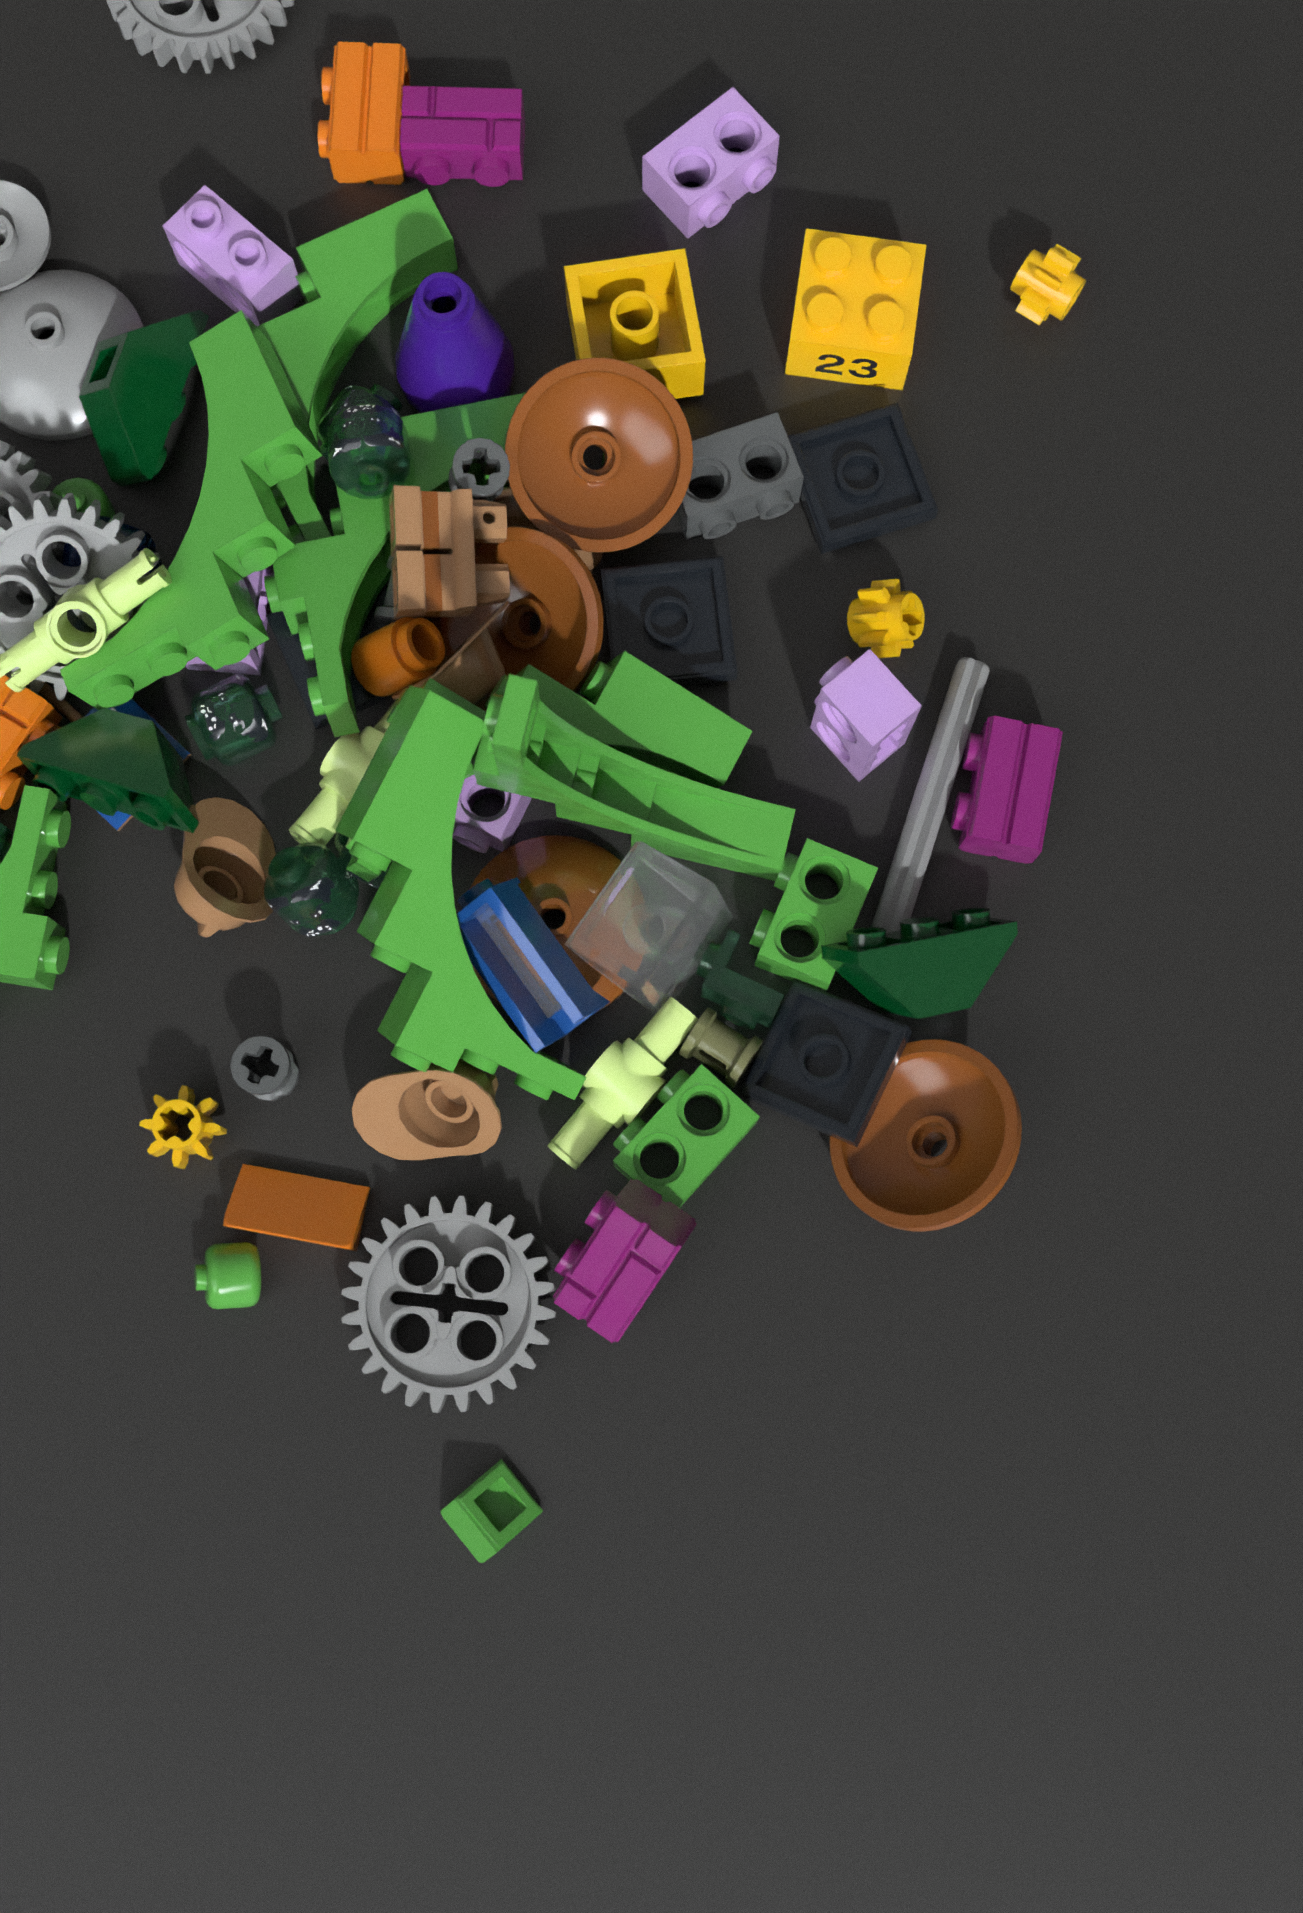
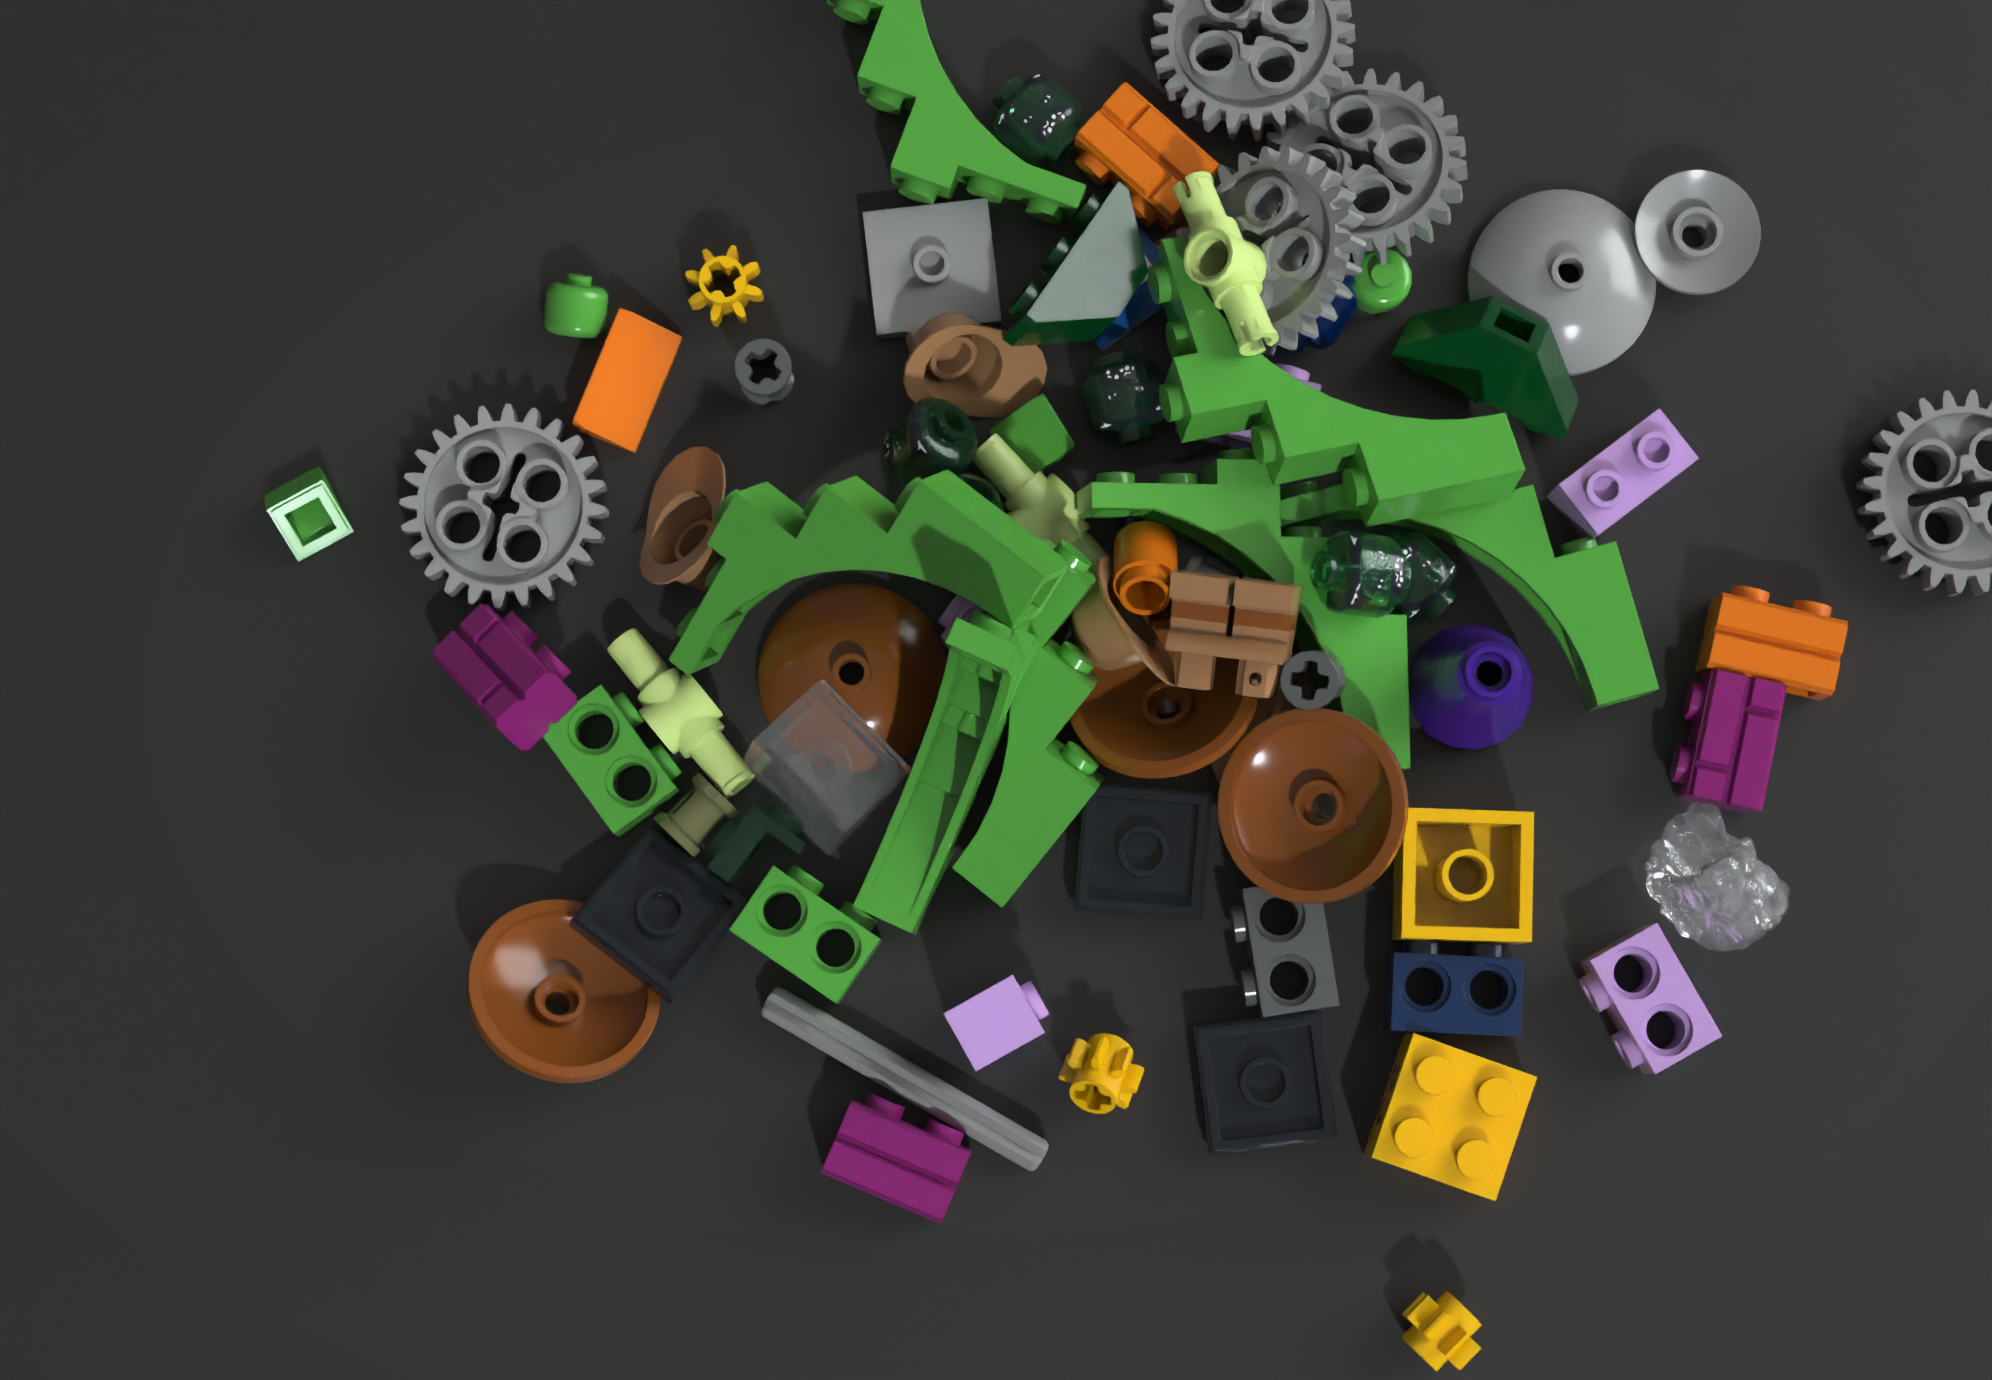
camera: 100 degrees right, 5 degrees up
blue window [457,877,610,1053] -> none
dark green slope [821,908,1018,1019] -> none
none -> light grey plate [863,198,1002,339]
none -> bright green slope [988,393,1076,474]
none -> dark blue brick [1383,941,1524,1037]
none -> clear hair [1644,802,1791,952]

